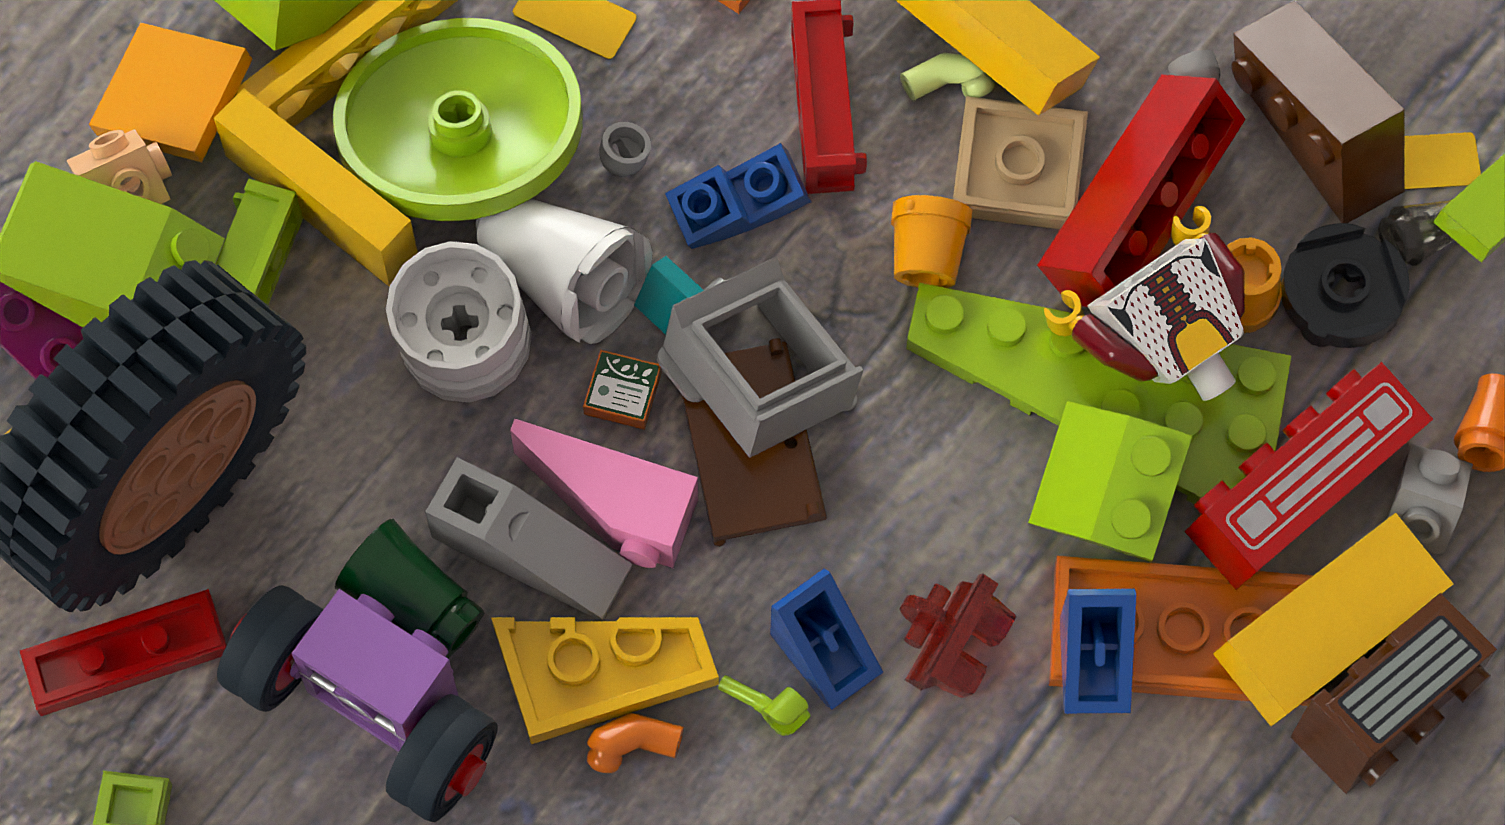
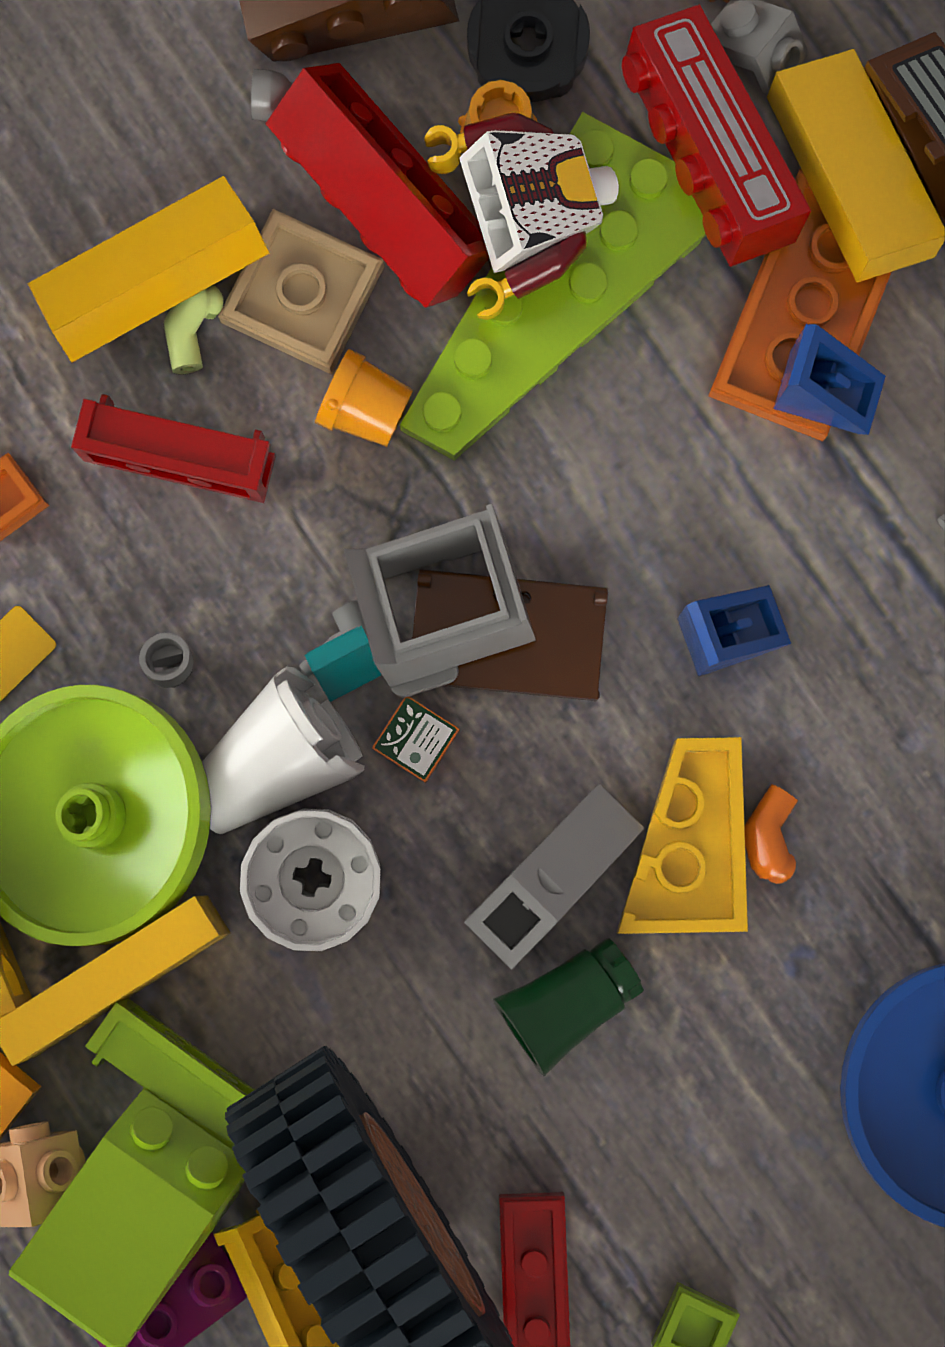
camera: 70 degrees left, 15 degrees up
brick [217,585,498,822] -> none
bright pink slope [510,419,698,568] -> none
blue slope [665,143,811,249] -> none
lime hand [718,675,811,736] -> none
clear red hips [899,573,1016,698] -> none
lime slope [1028,401,1192,562] -> none

